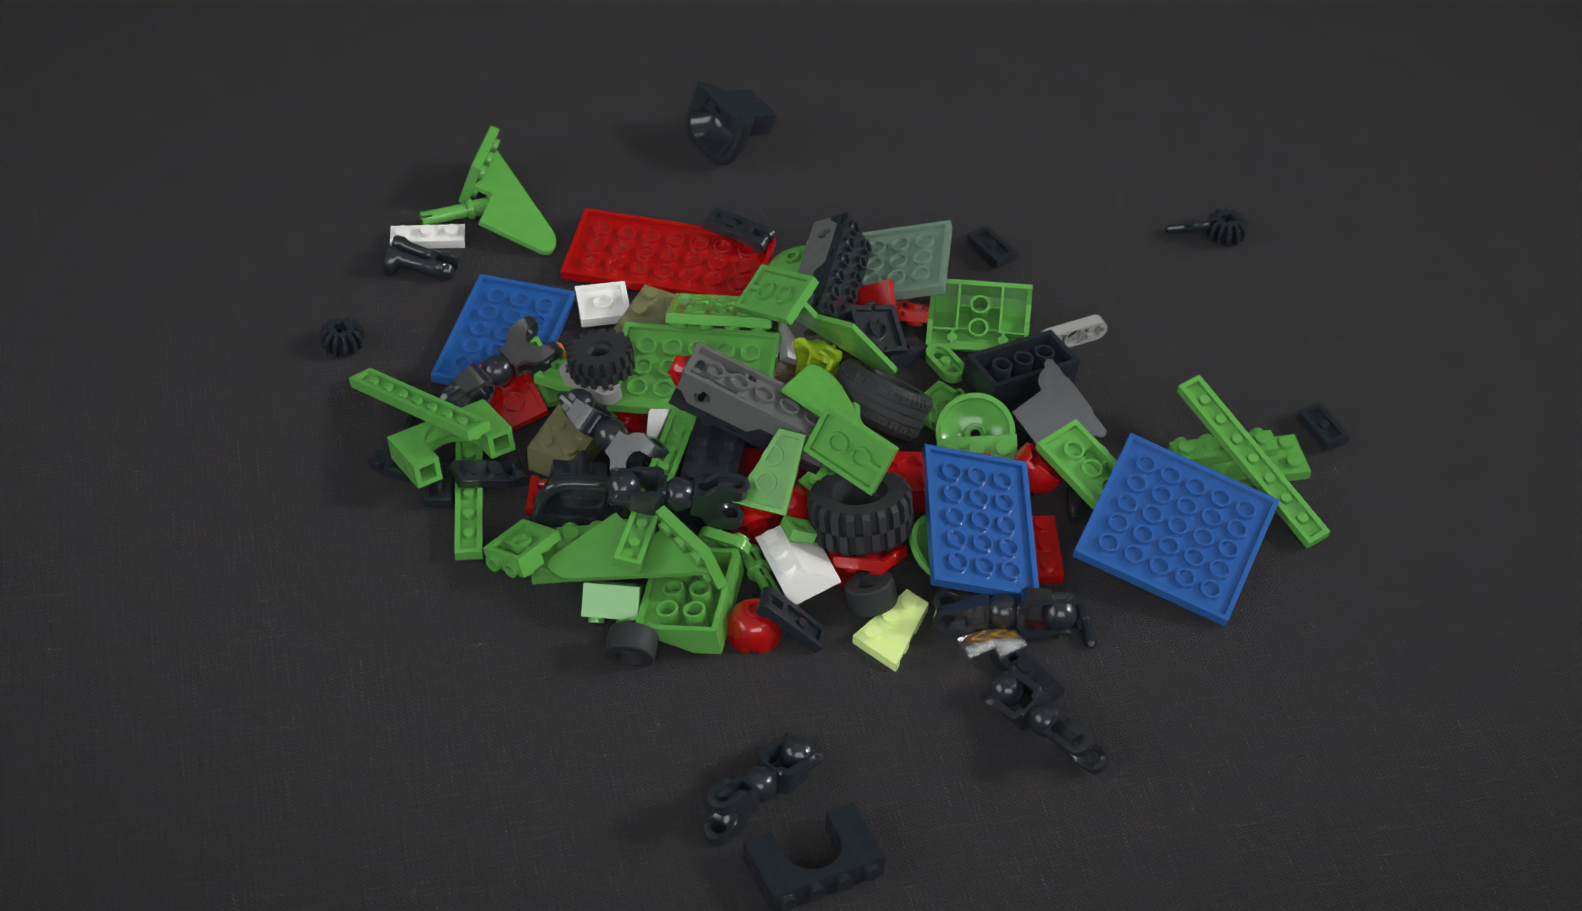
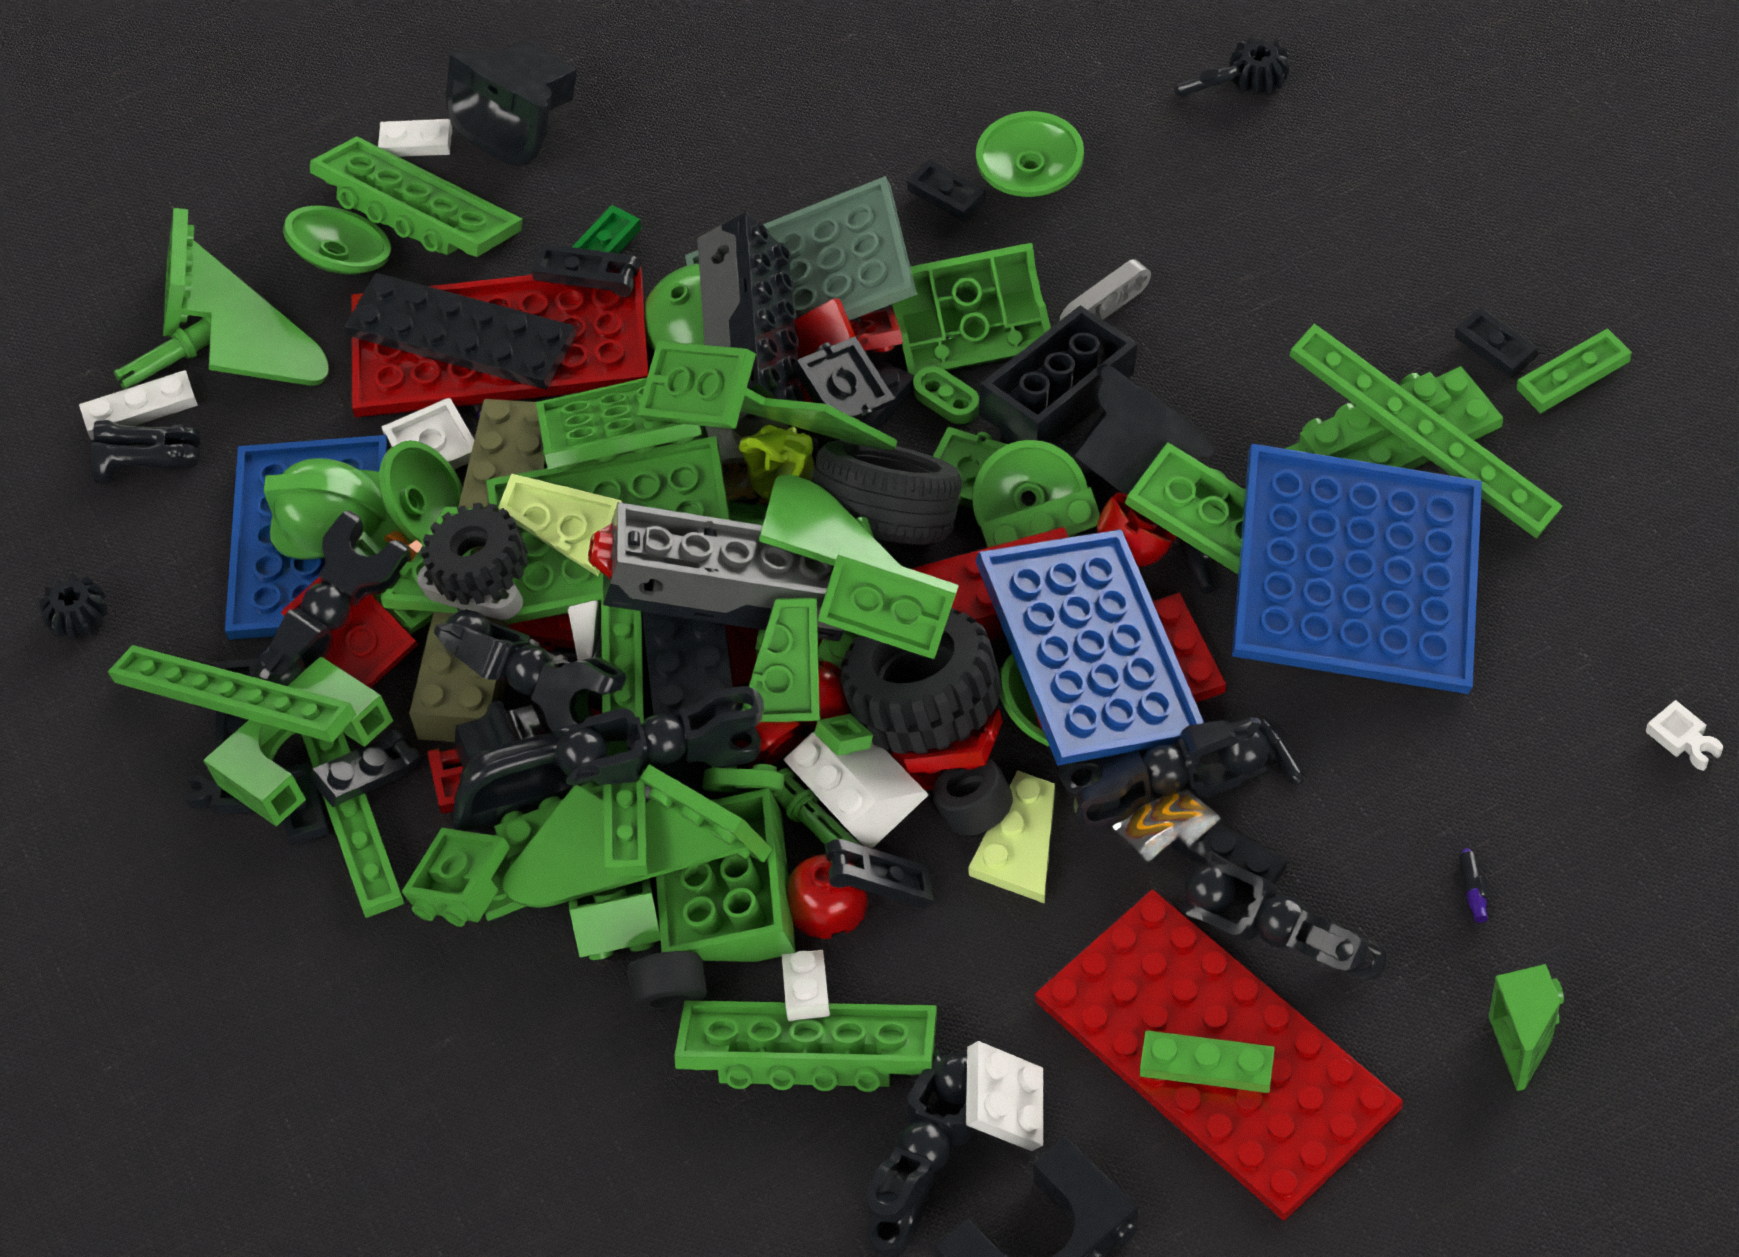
camera: 10 degrees left, 10 degrees up
none -> bright green piece [264,458,413,560]
none -> bright green dish [283,206,391,275]
none -> bright green plate [310,136,523,257]
none -> black plate [344,273,576,390]
none -> white plate [378,119,452,157]
none -> bright green dish [379,440,463,543]
none -> yellowish green wing [498,474,622,576]
none -> green plate [572,205,642,253]
none -> bright green plate [674,1001,937,1092]
none -> white plate [782,950,830,1021]
none -> white plate [966,1041,1043,1151]
none -> bright green dish [976,111,1084,197]
none -> red plate [1035,889,1403,1221]
none -> bright green plate [1140,1031,1275,1093]
none -> piece [1459,848,1489,923]
none -> bright green slope [1489,964,1564,1091]
none -> bright green plate [1516,328,1632,413]
none -> white plate [1646,700,1723,771]

